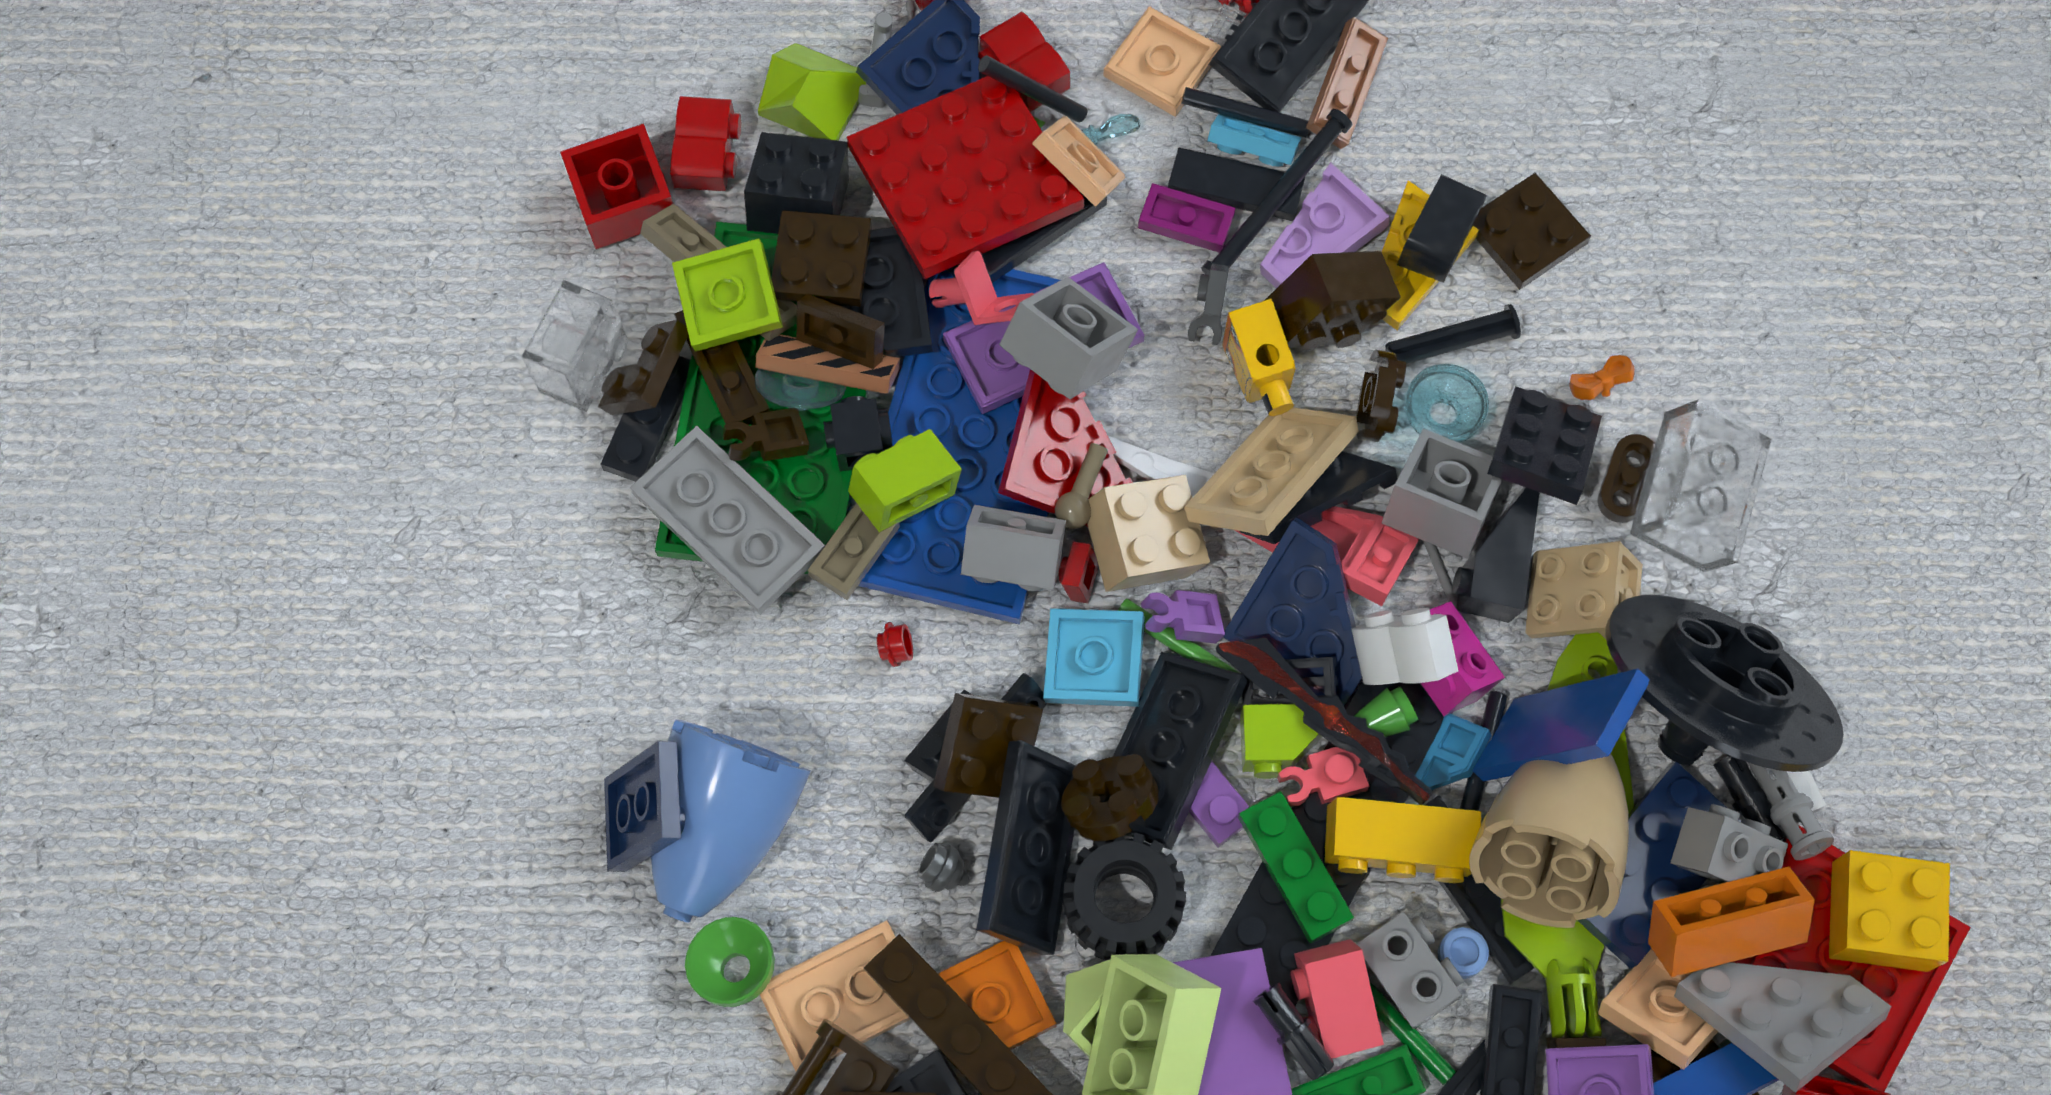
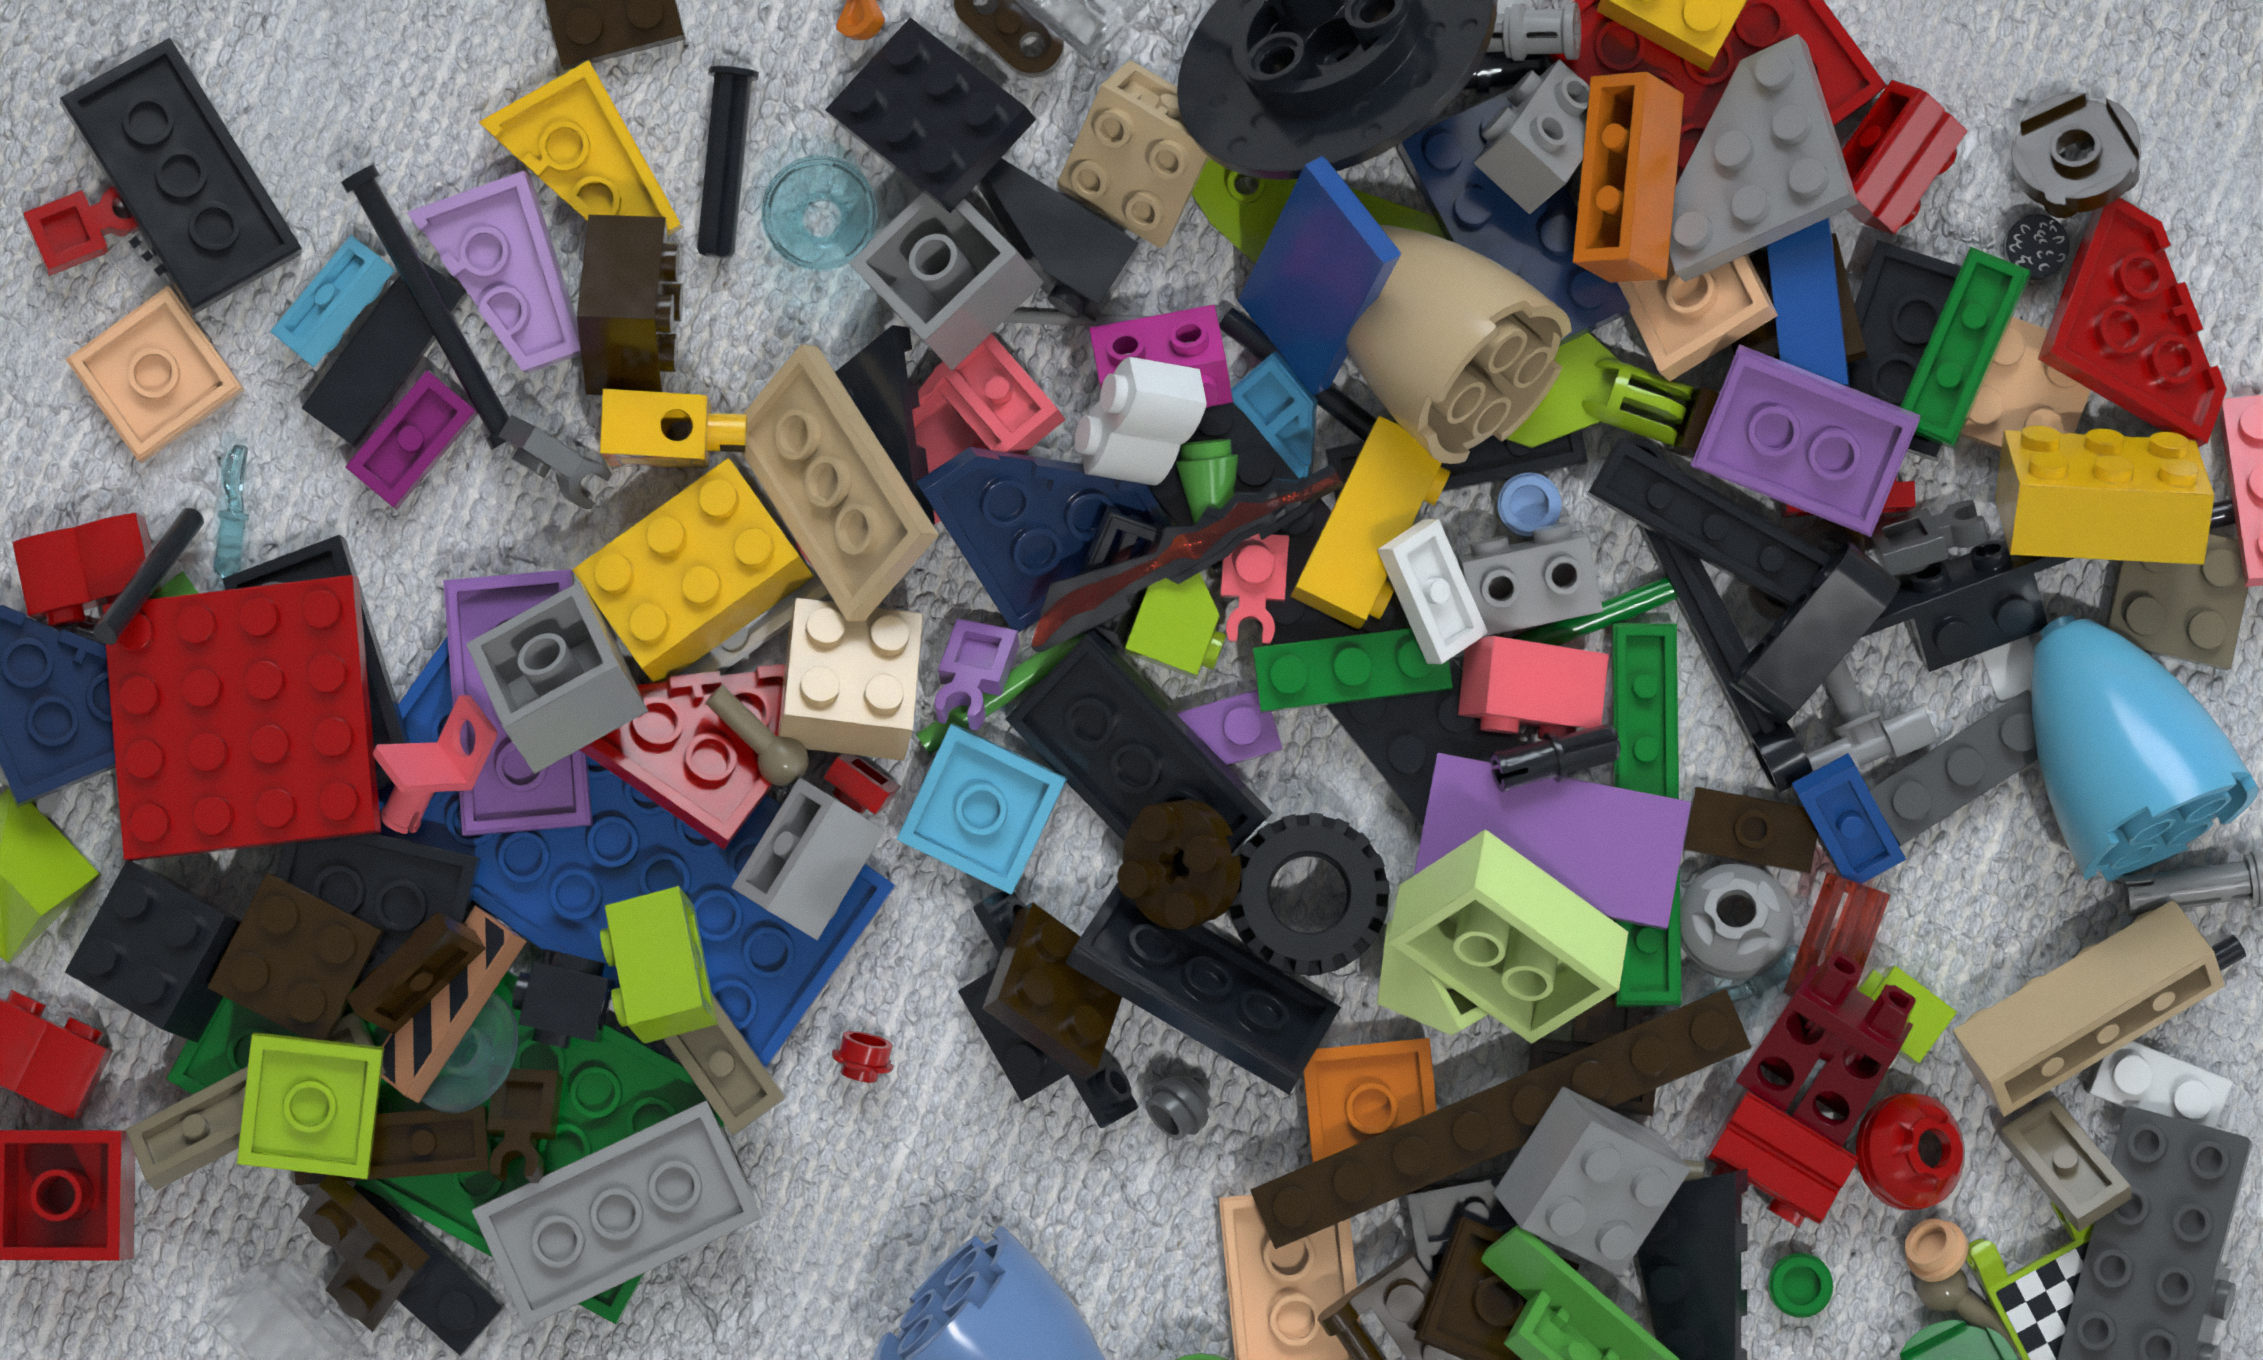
camera: 60 degrees left, 15 degrees up
light nougat tile [1032,116,1126,207] -> none
black bar [1181,87,1309,138] -> none
nougat tile [1306,17,1388,149] -> none
dark brown plate [1356,349,1406,442] -> none
black piece [1397,174,1487,283] -> none
none -> yellow brick [572,458,814,683]
none -> white plate [1377,519,1488,664]

